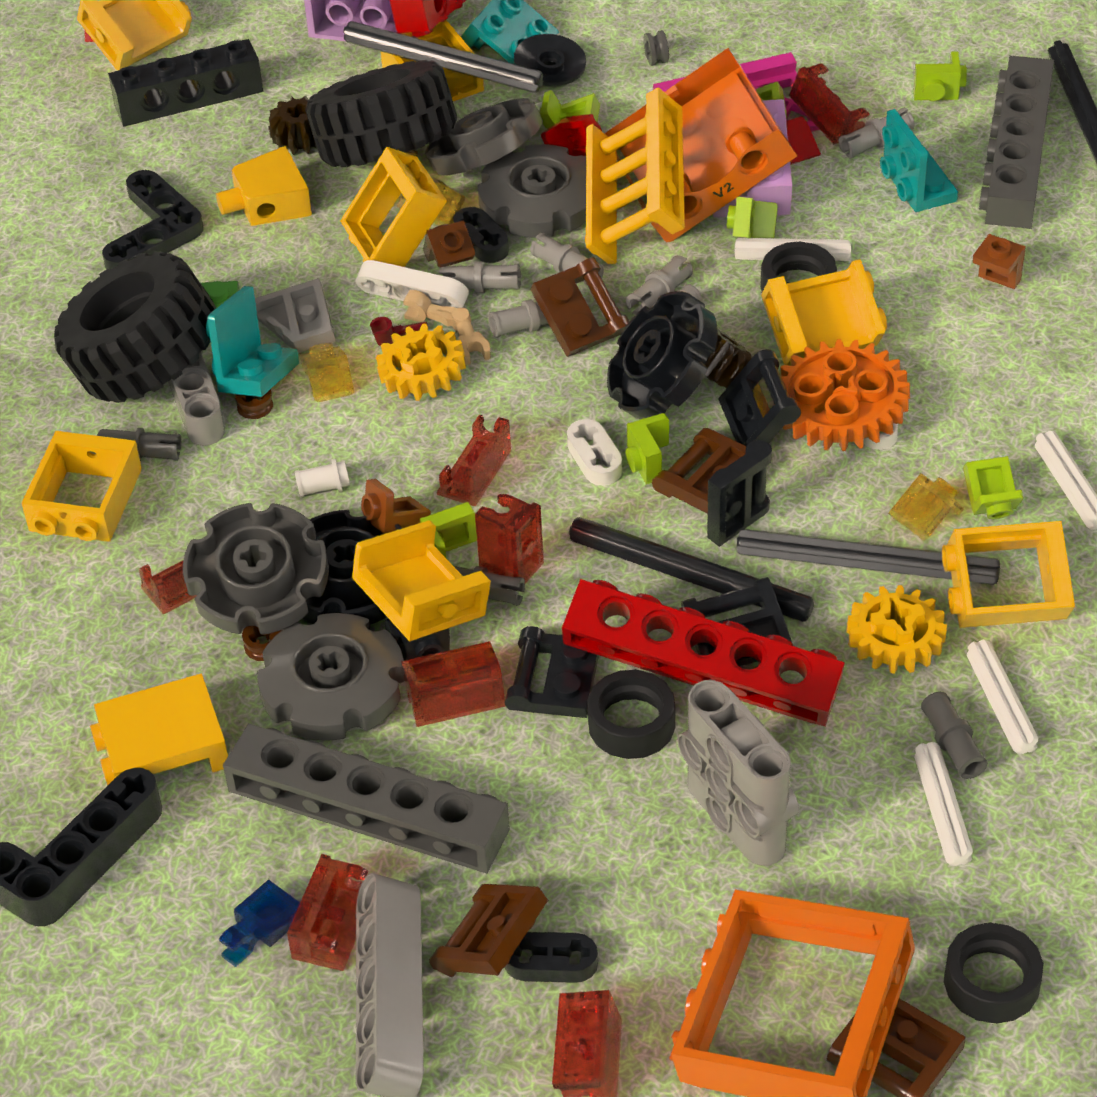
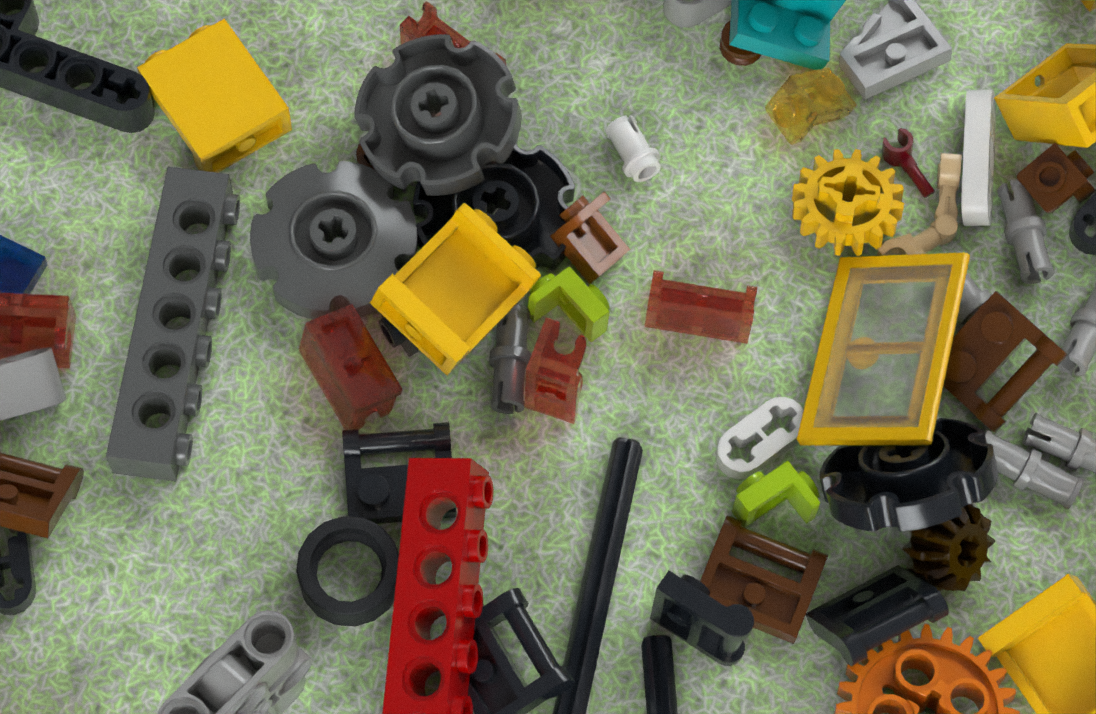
camera: 70 degrees right, 20 degrees up
none -> clear door [797,252,970,446]

